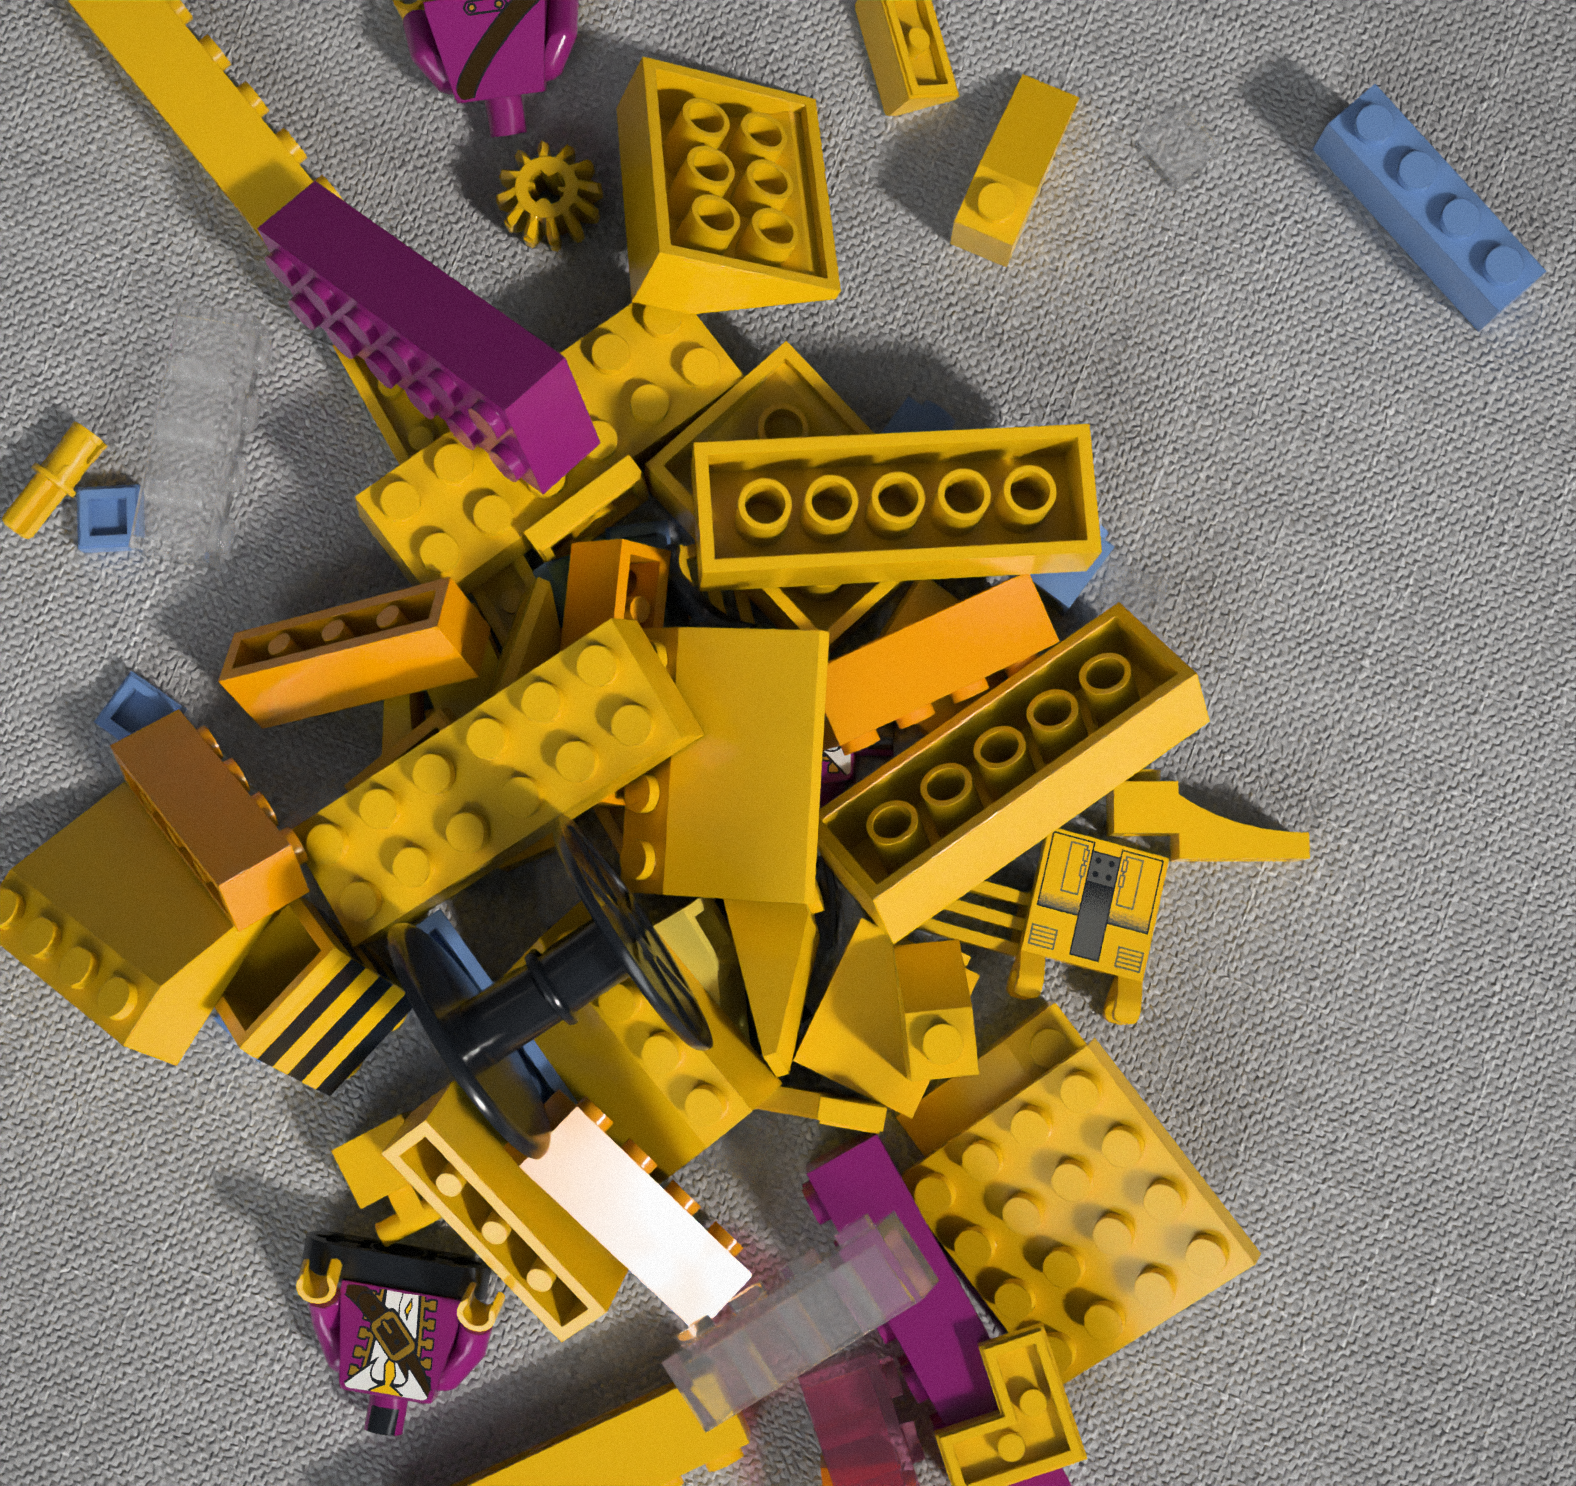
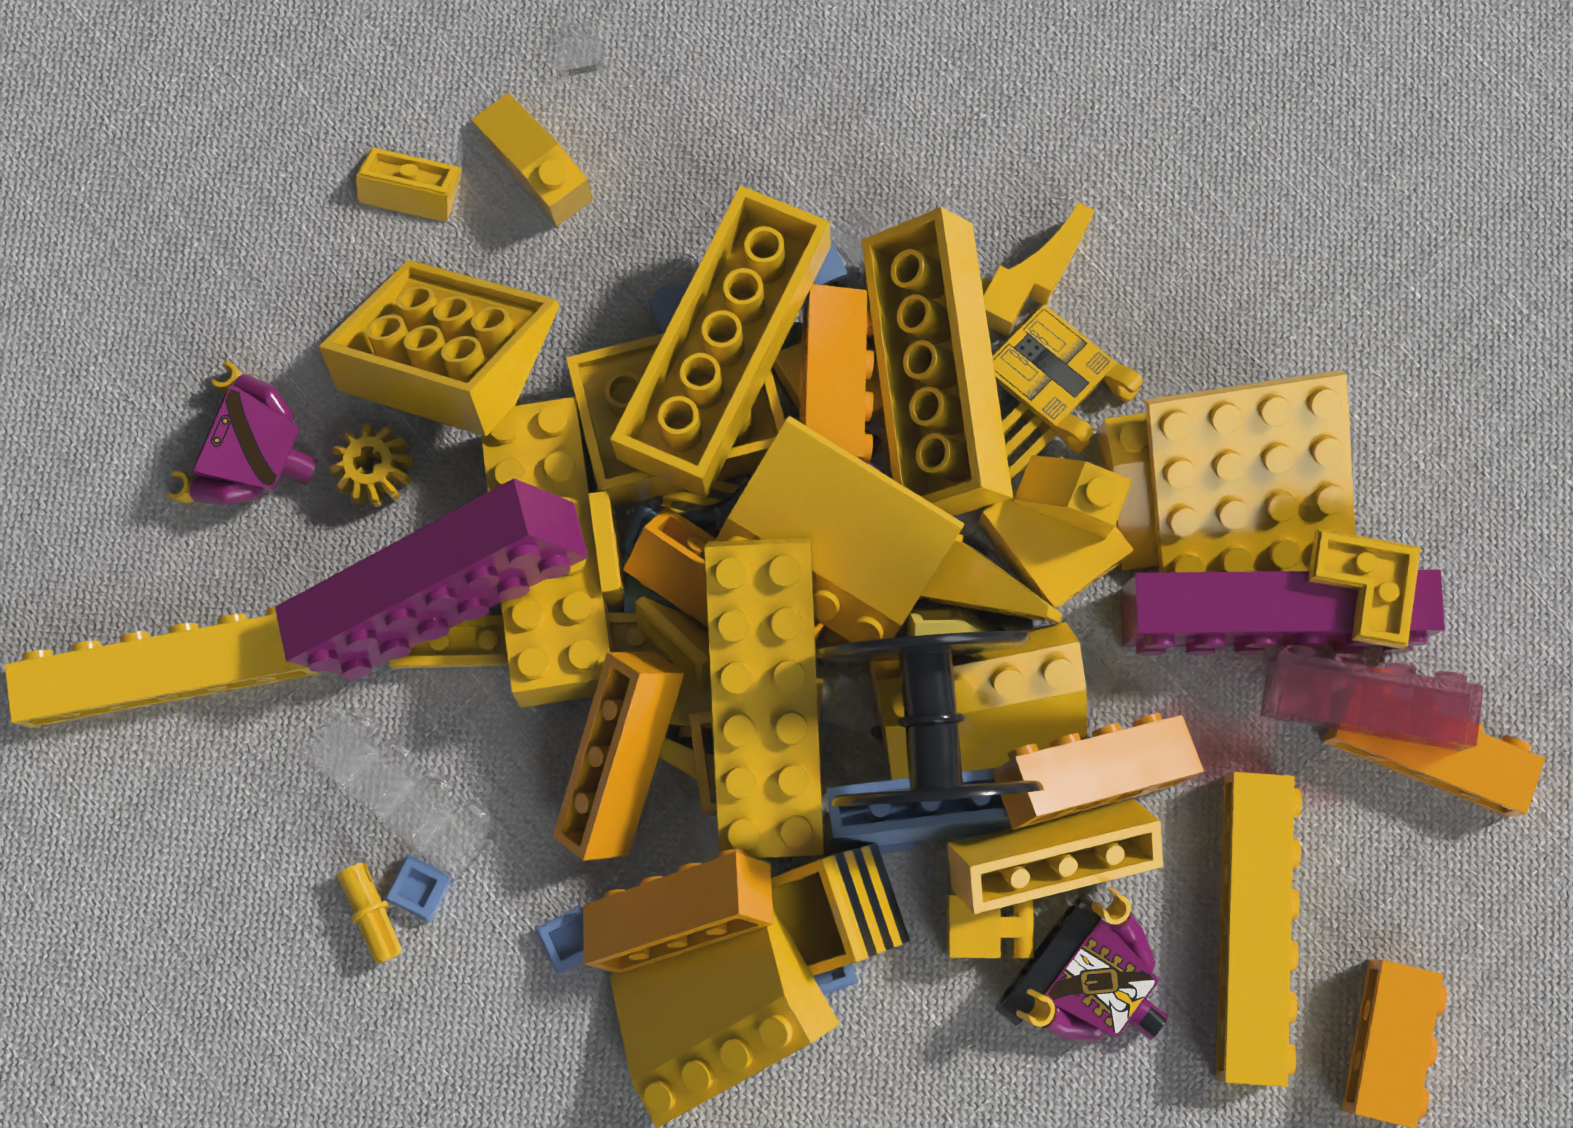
camera: 65 degrees left, 5 degrees down
clear brick [662,1211,939,1433] -> none
yellow tile [755,1084,887,1134] -> none

